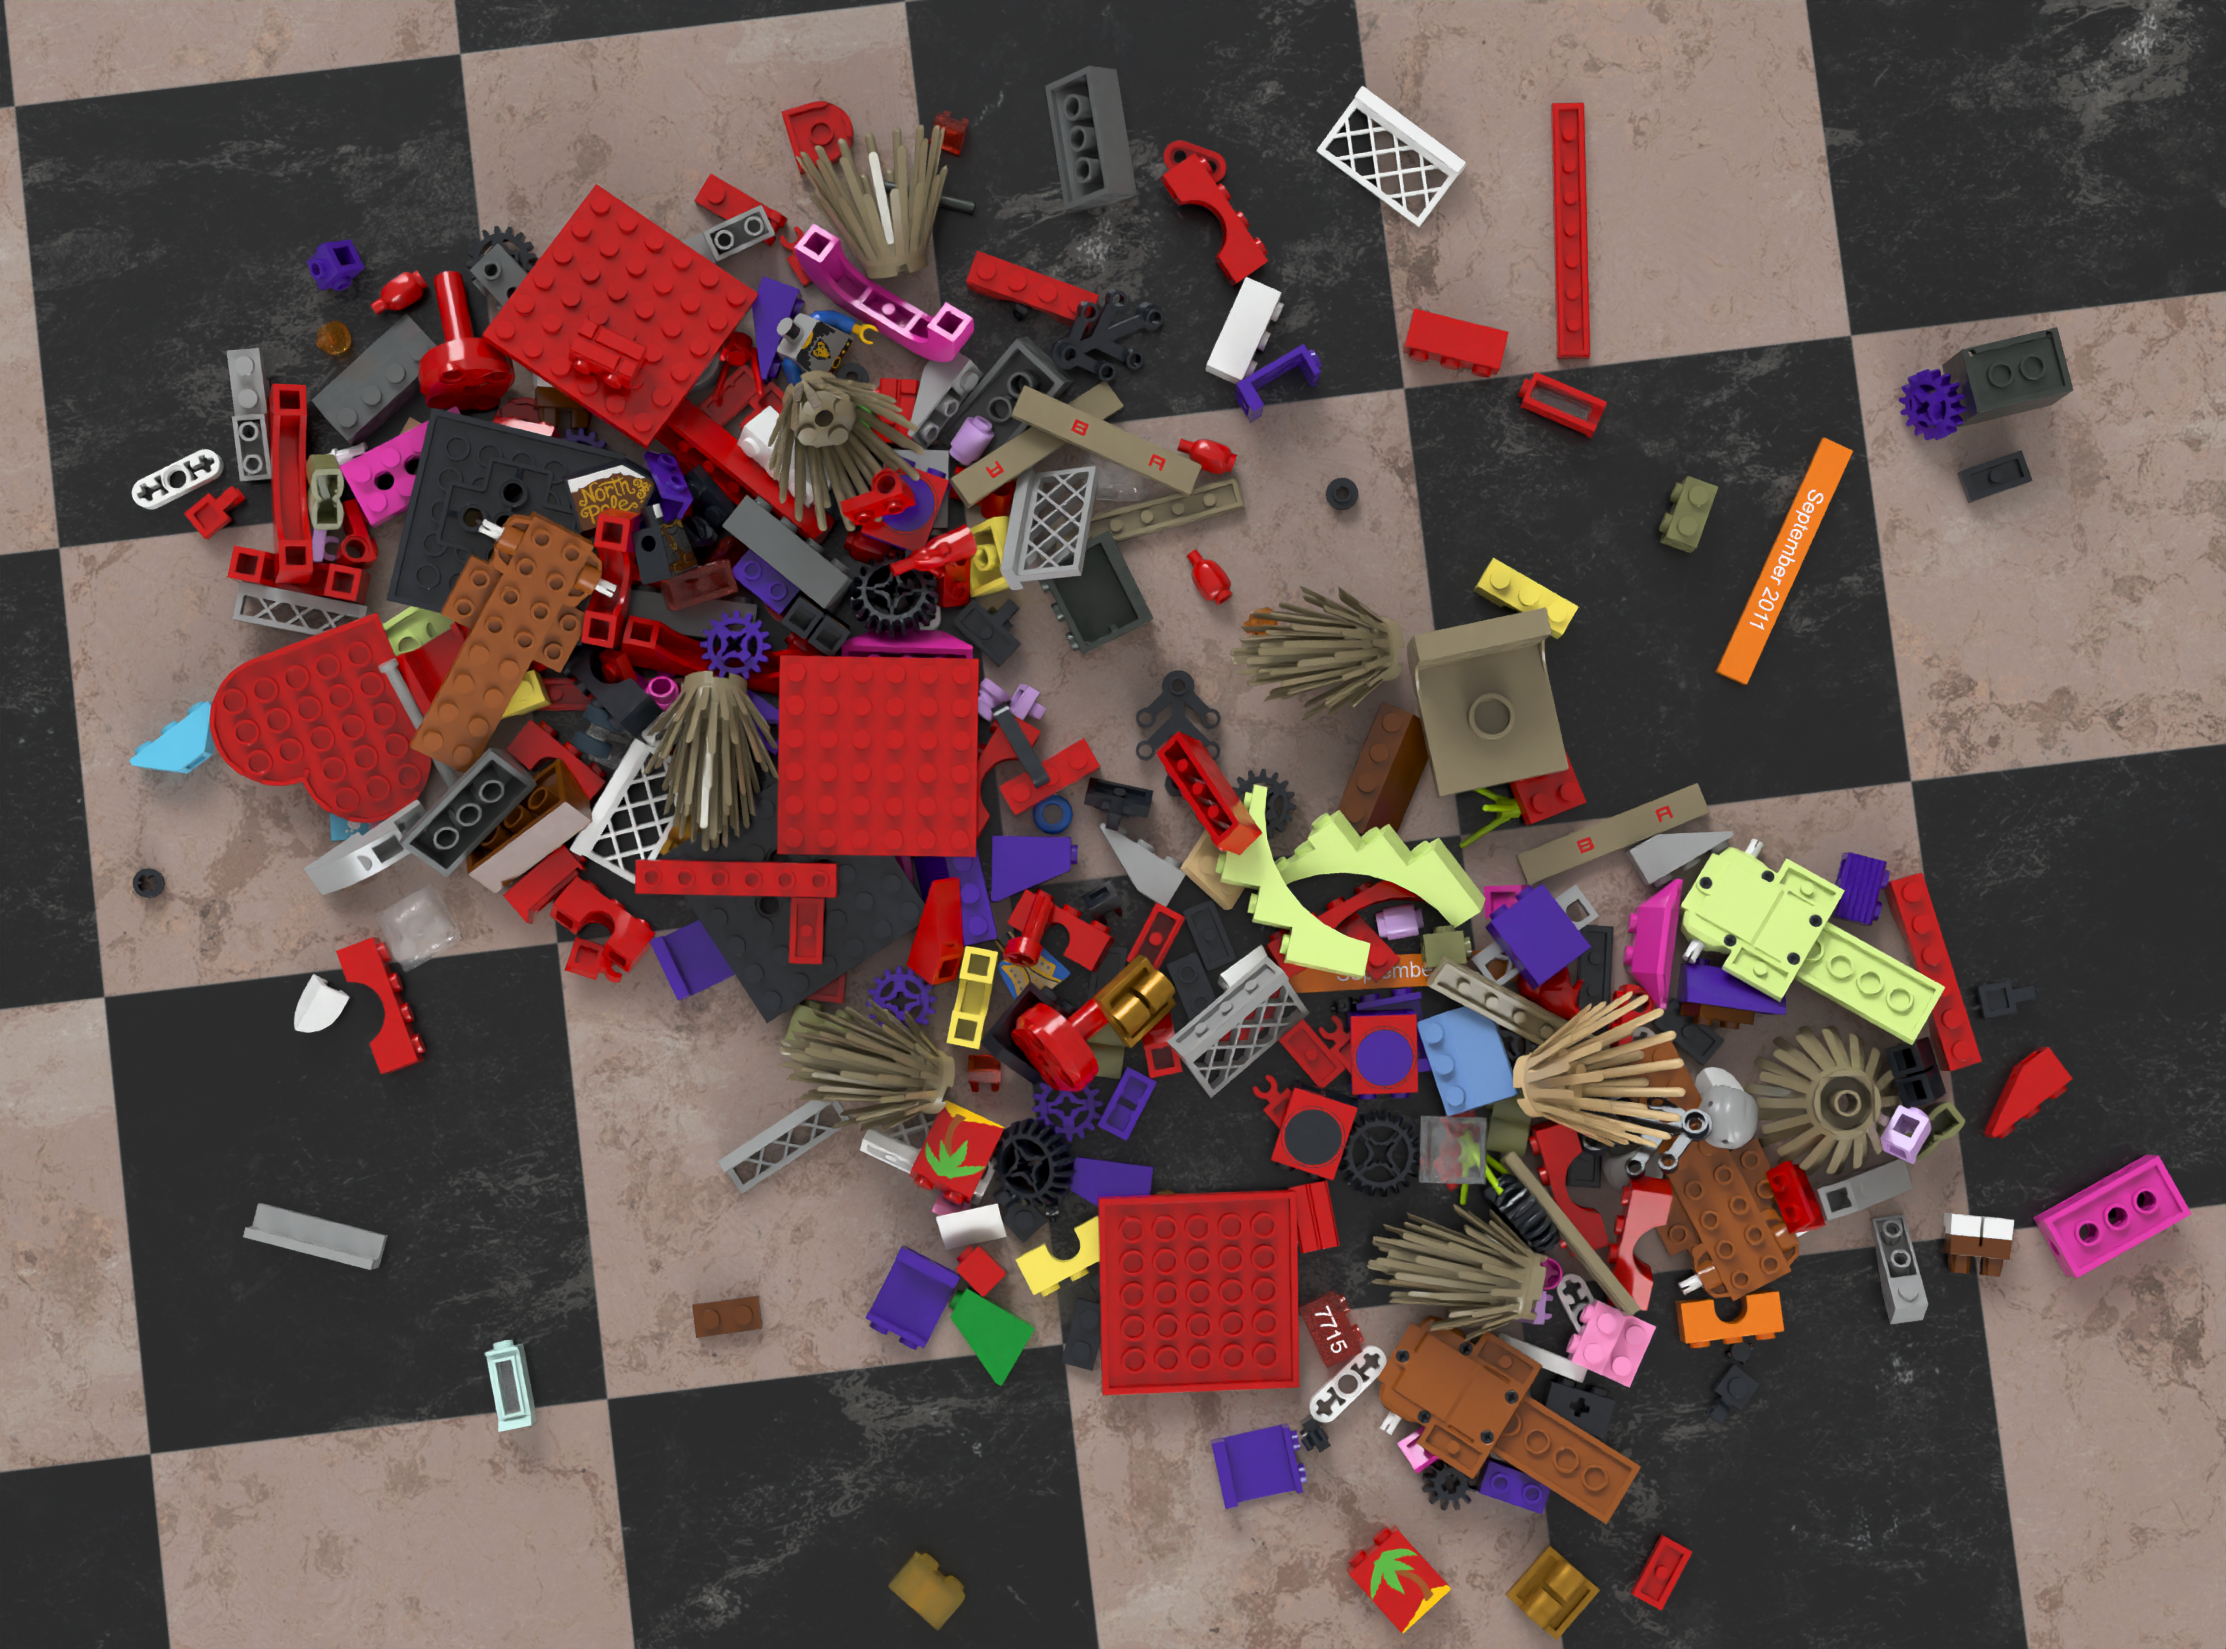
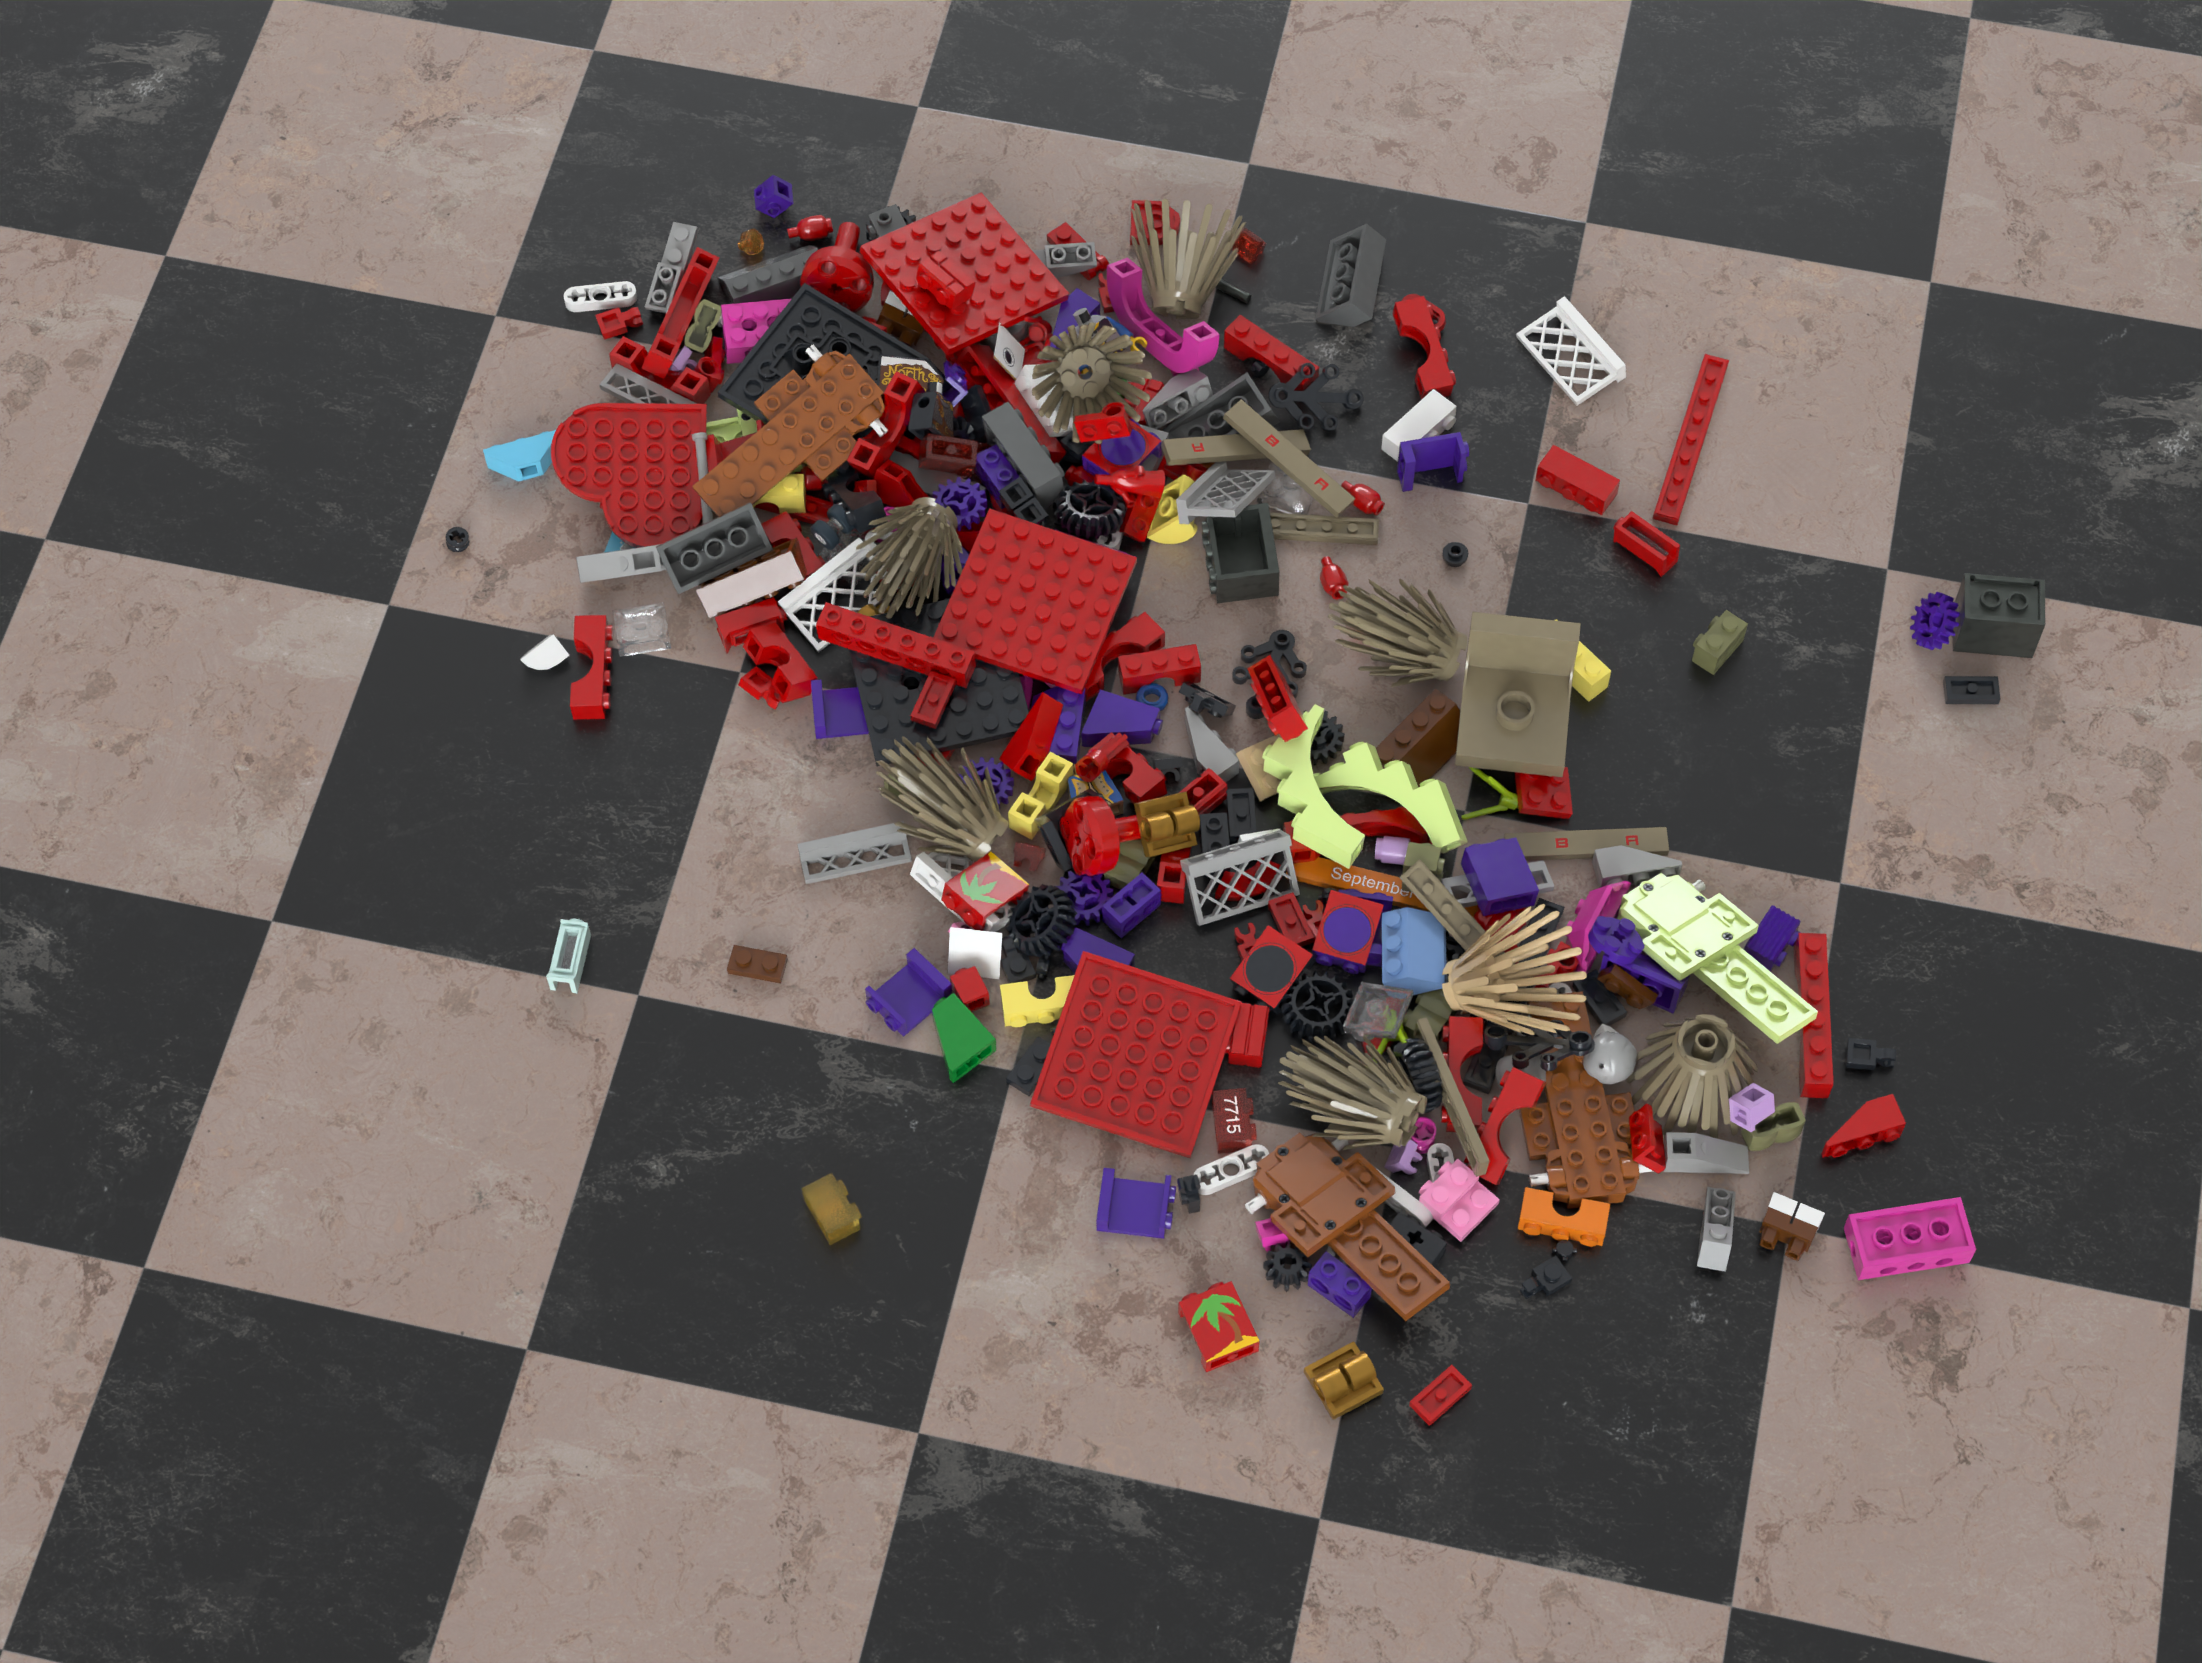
camera: 20 degrees right, 25 degrees down
light grey fence [243,1203,388,1270] -> none
lavender brick [949,415,994,466] -> none
black hinge [951,599,1021,667] -> none
lavender wheel [978,677,1011,723] -> none
black beam [991,701,1051,789] -> none
lavender tile [1007,683,1046,720] -> none
red plate [1336,912,1400,983] -> none
orange tile [1716,437,1853,685] -> none
black hips [1885,1037,1946,1109] -> none
none -> white sticker [994,323,1025,381]
none -> dark purple plate [1588,916,1645,965]

